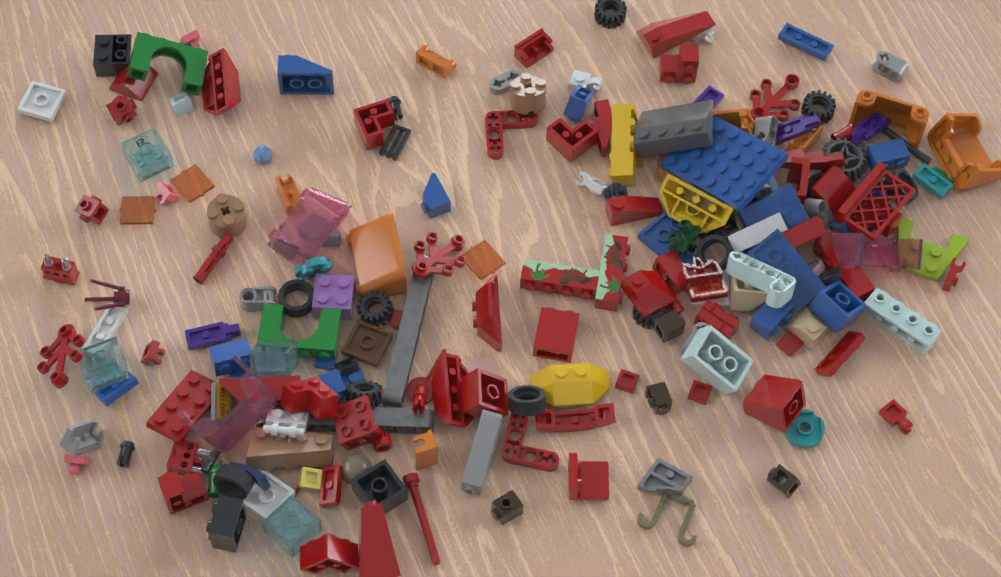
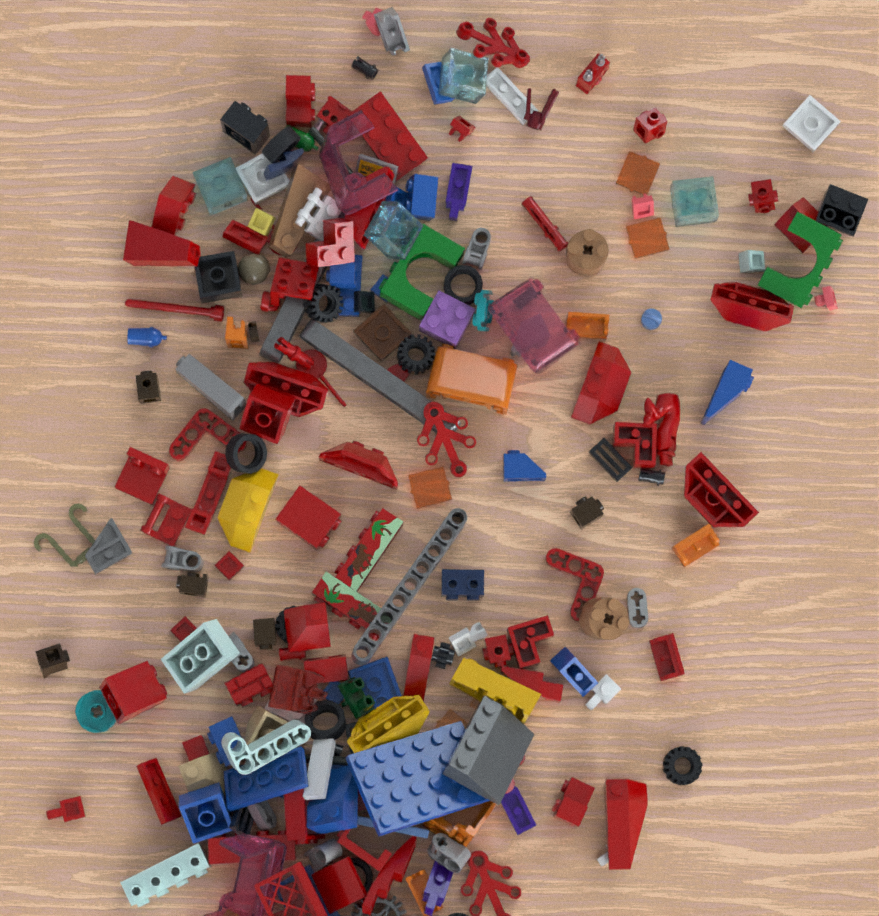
camera: 110 degrees right, 20 degrees up
none -> blue piece [127,327,167,348]
none -> red plate [140,493,192,547]
none -> light grey piece [161,546,204,572]
none -> dark brown tile [248,321,260,342]
none -> flat silver beam [352,508,467,665]
none -> dark blue brick [441,569,484,601]
none -> red brick [482,634,514,668]
none -> dark brown brick [570,496,604,530]
none -> red wedge [571,341,632,425]
none -> red piece [643,393,680,467]
none -> red wedge [684,452,759,527]

